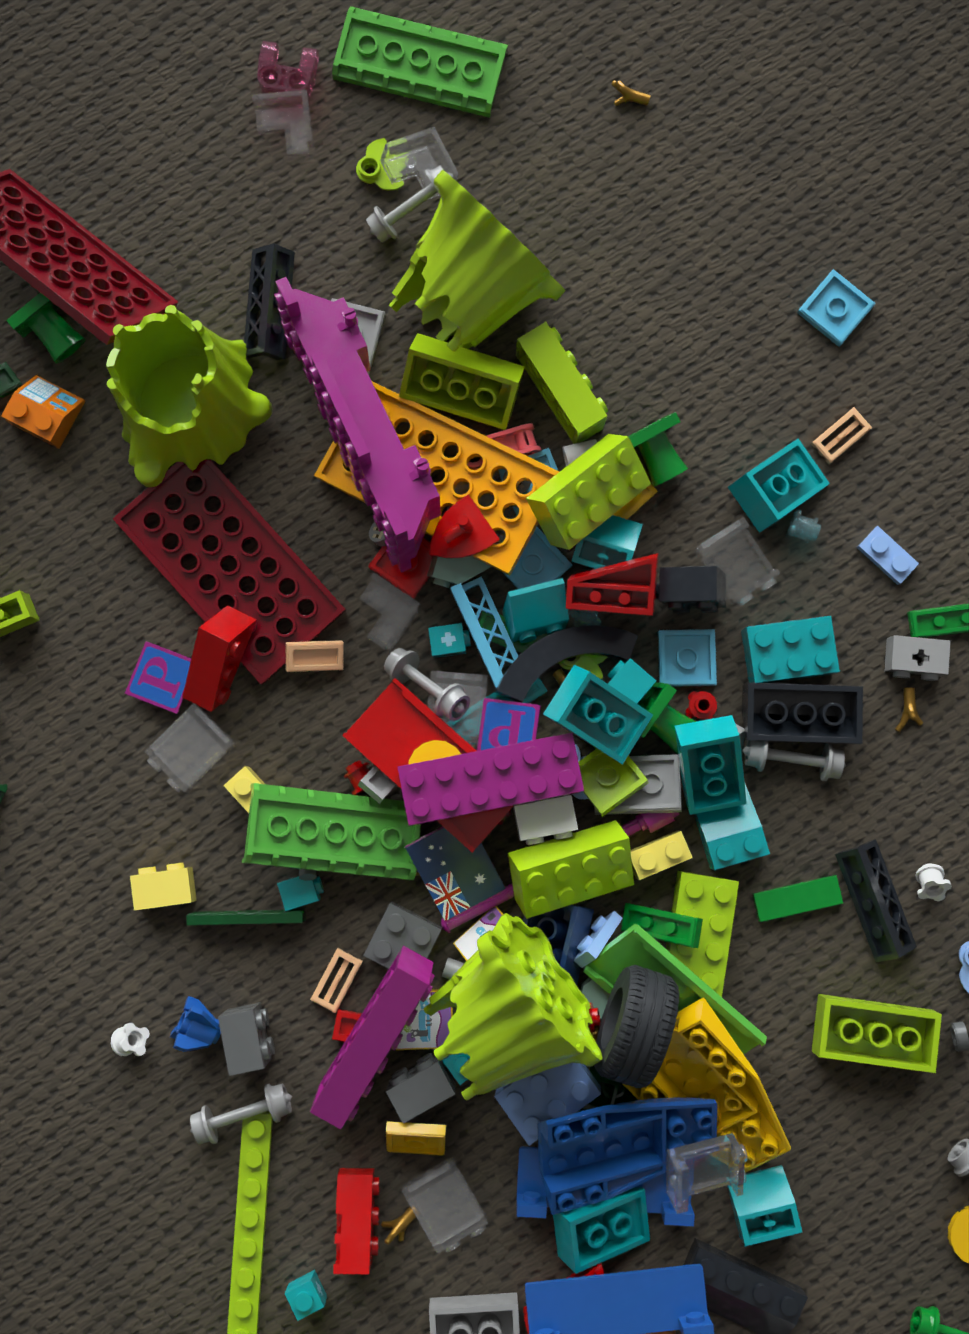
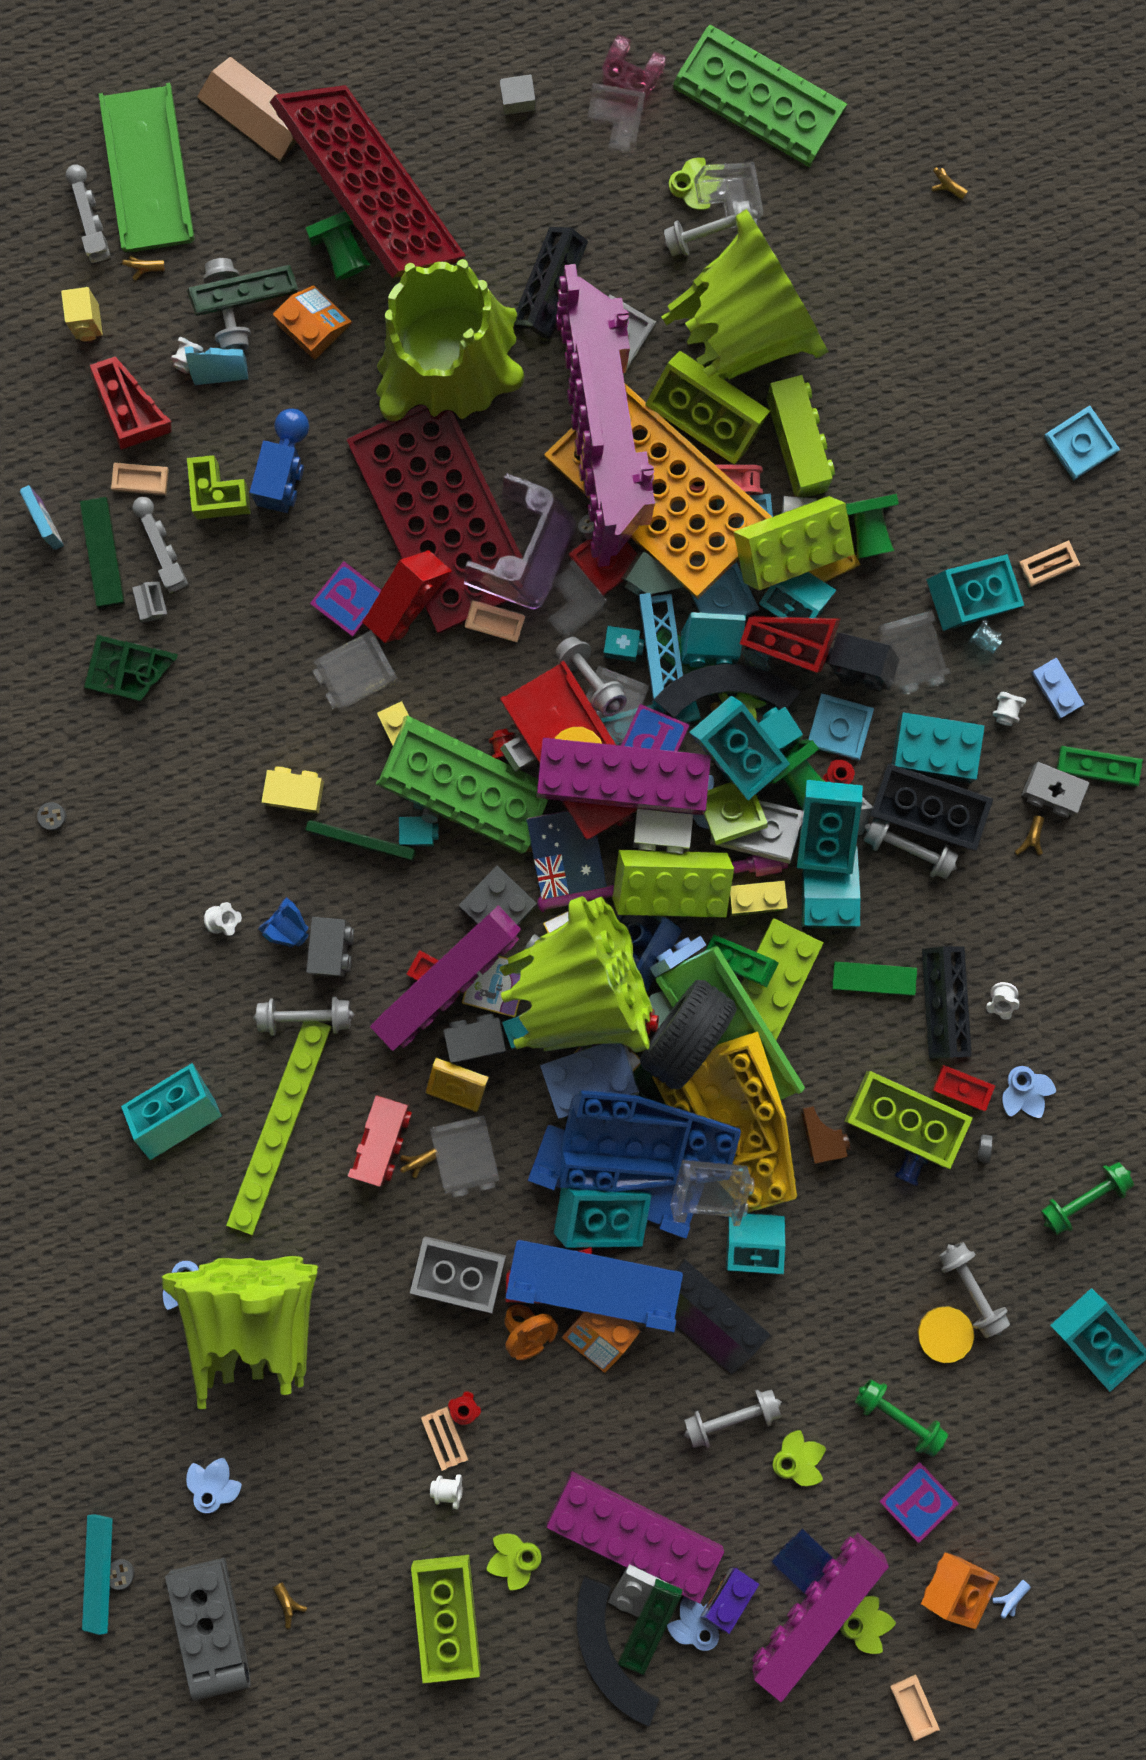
camera: 20 degrees right, 0 degrees up
teal brick [285,1270,327,1321] -> none
light nougat tile [310,948,363,1013] -> none
red shield [429,494,500,558] -> none
none -> teal slope [121,1063,222,1160]
none -> blue brick [250,408,309,513]
none -> clear purple windscreen [464,473,576,609]
none -> light grey panel [500,74,536,115]
none -> reddish brown arch [801,1106,850,1163]
none -> clear blue bush [894,1151,929,1186]
none -> red plate [932,1065,995,1111]
none -> white brick [993,692,1026,726]

